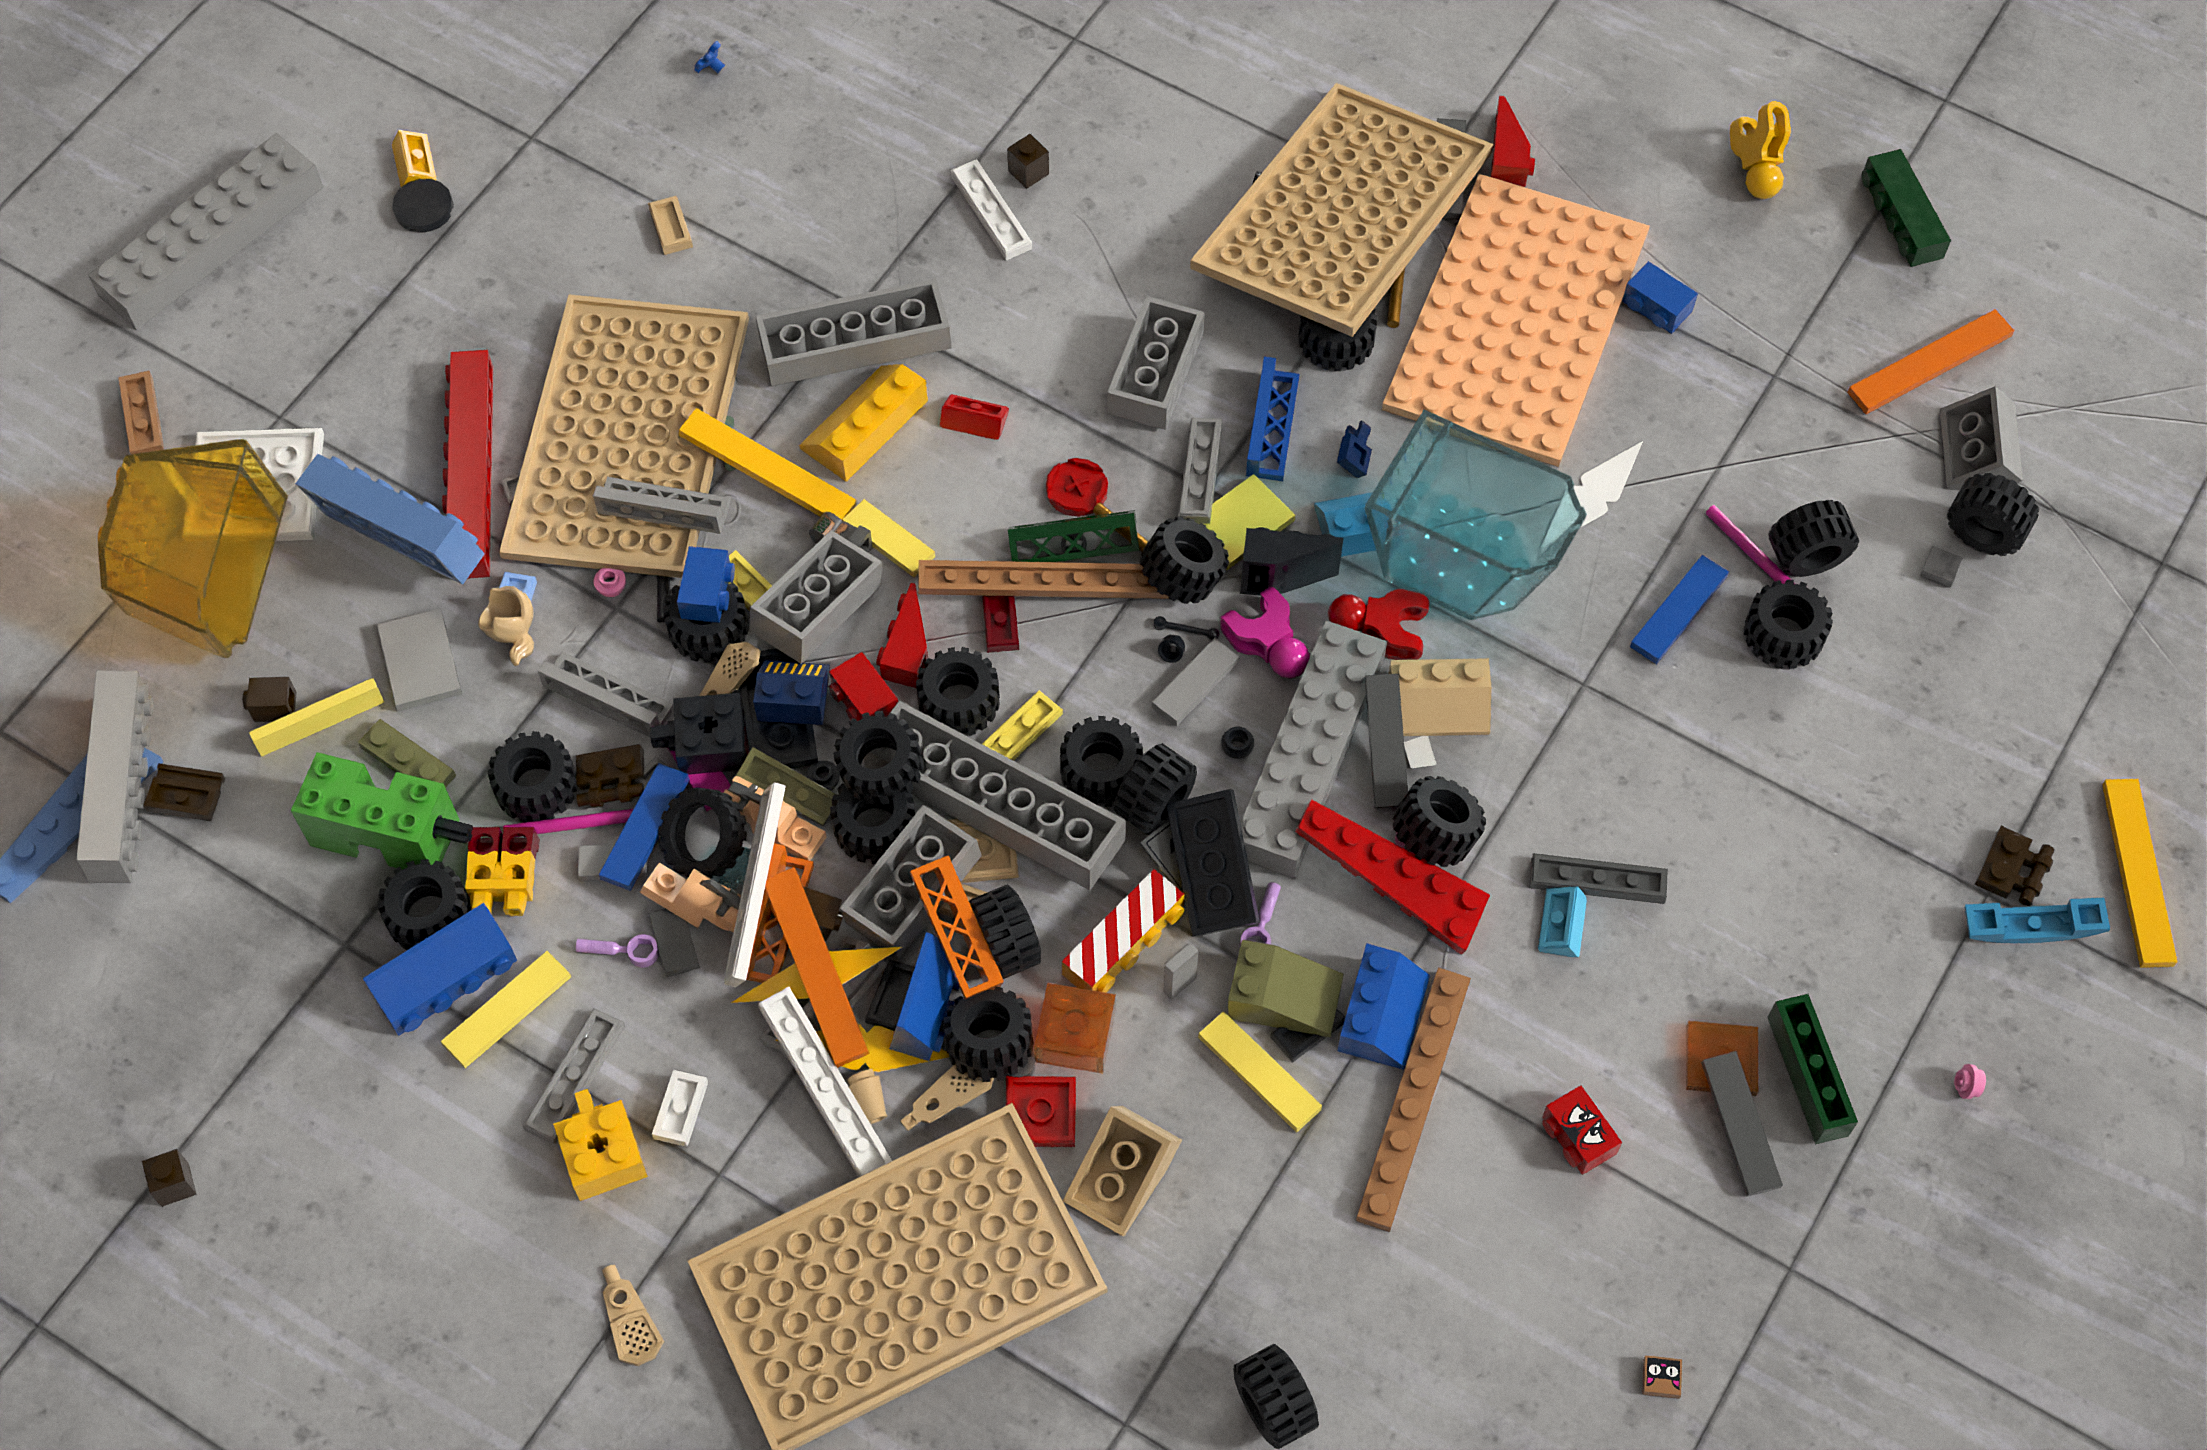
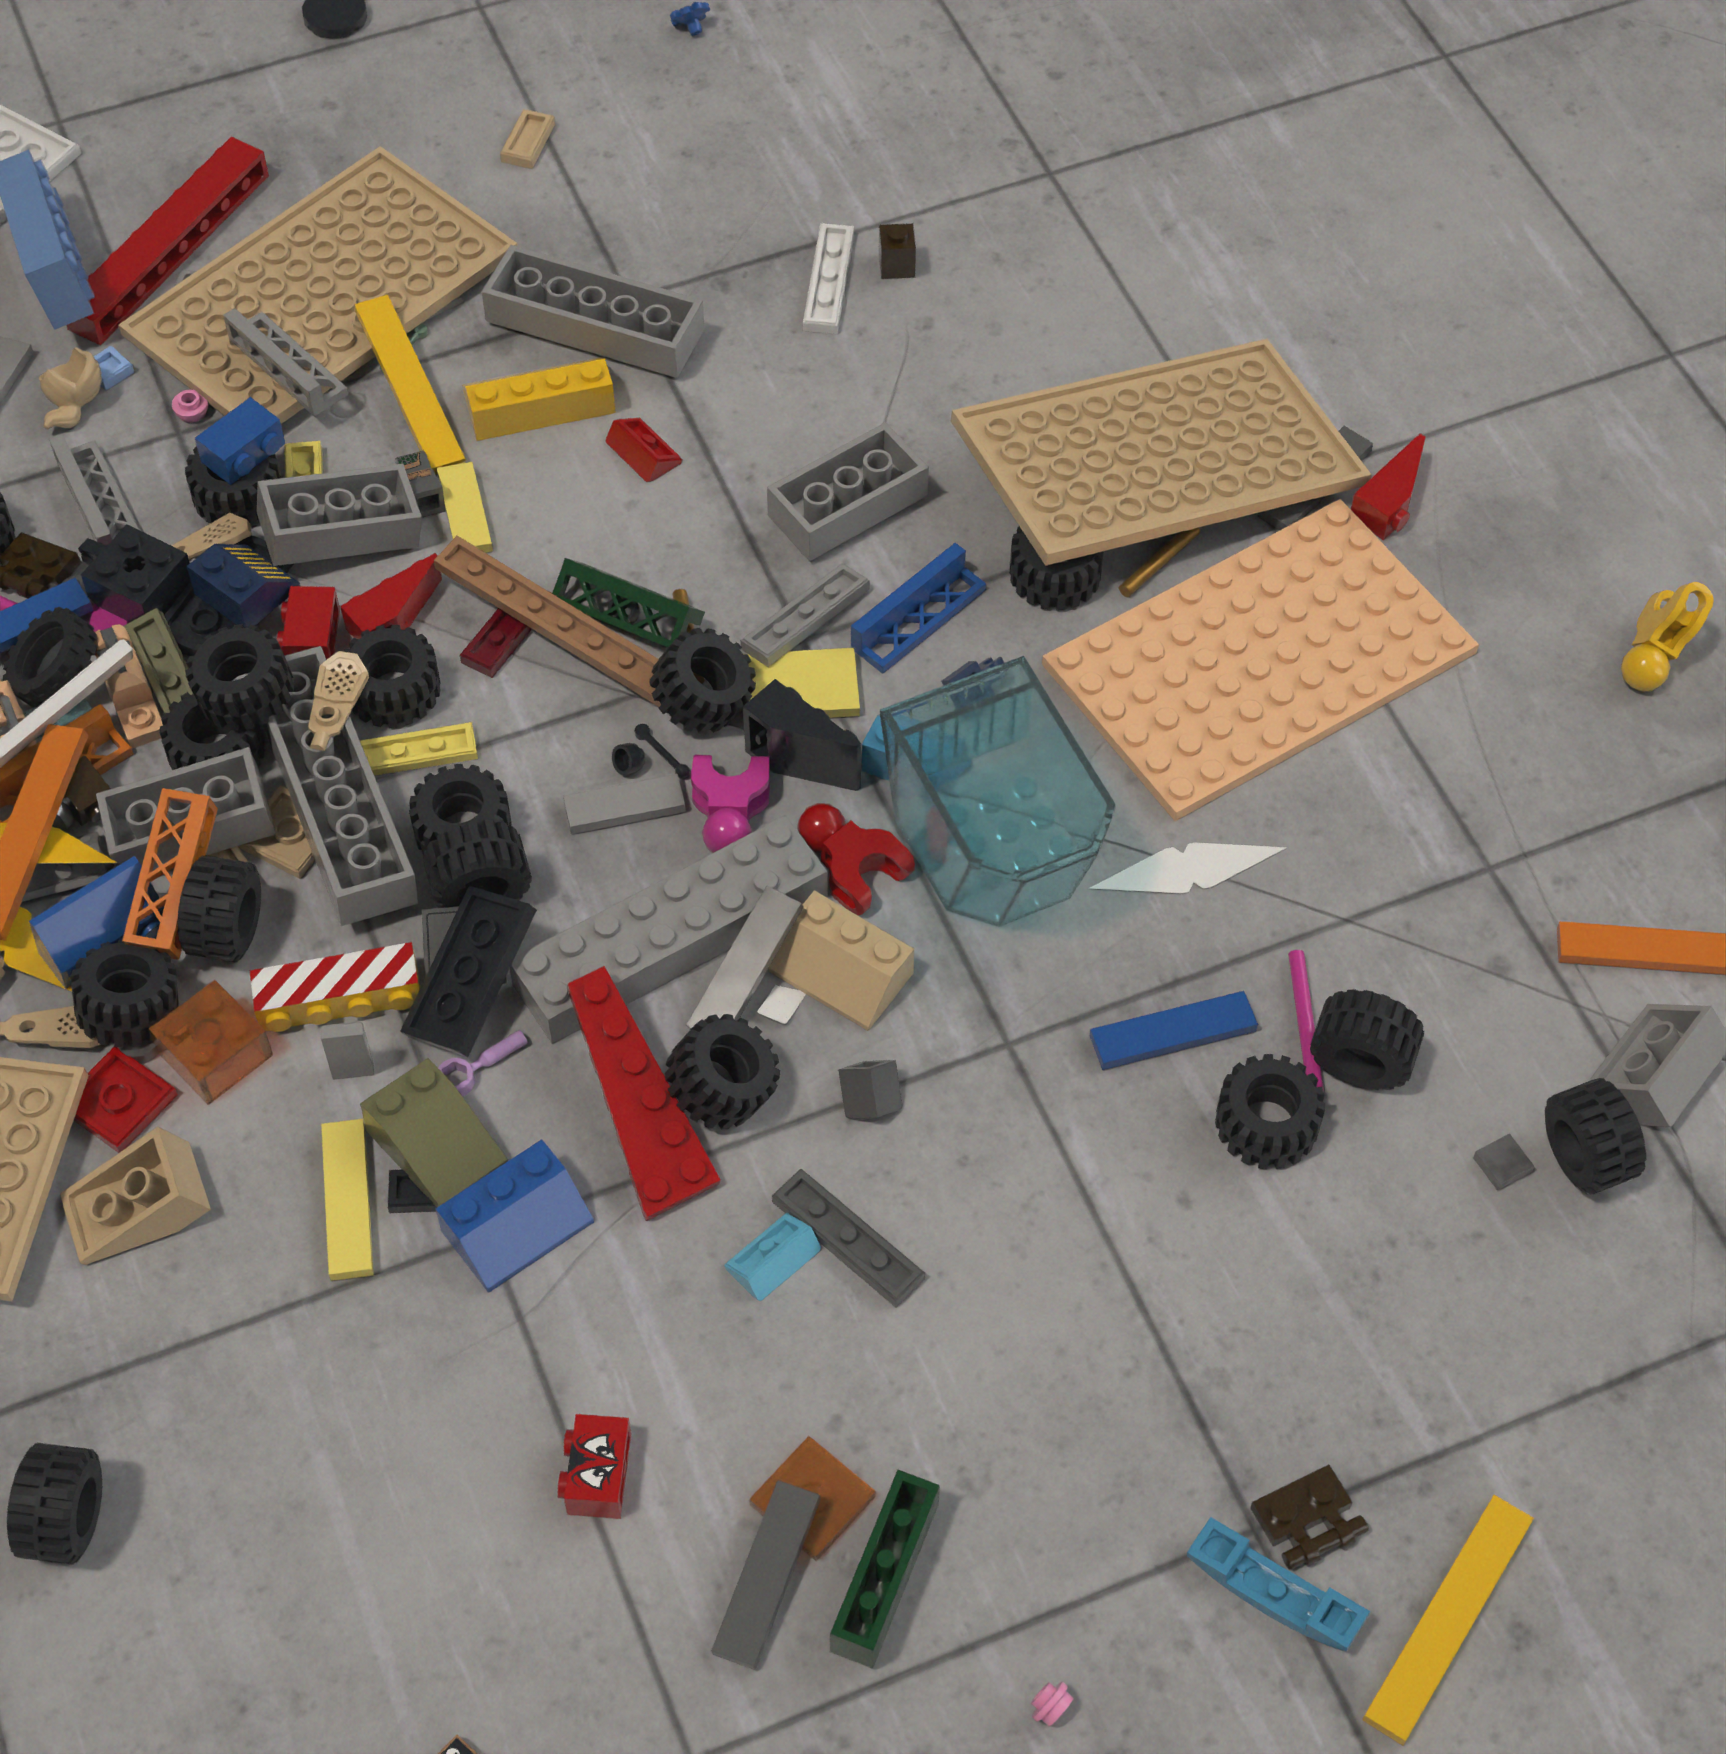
camera: 35 degrees right, 5 degrees down
red tile [1046,458,1108,517] -> none
black plate [1221,726,1254,759] -> none
medium nougat plate [1356,967,1471,1232] -> none
blue brick [1622,261,1698,334] -> none
none -> tan piece [308,651,369,751]
none -> dark grey panel [838,1060,902,1118]

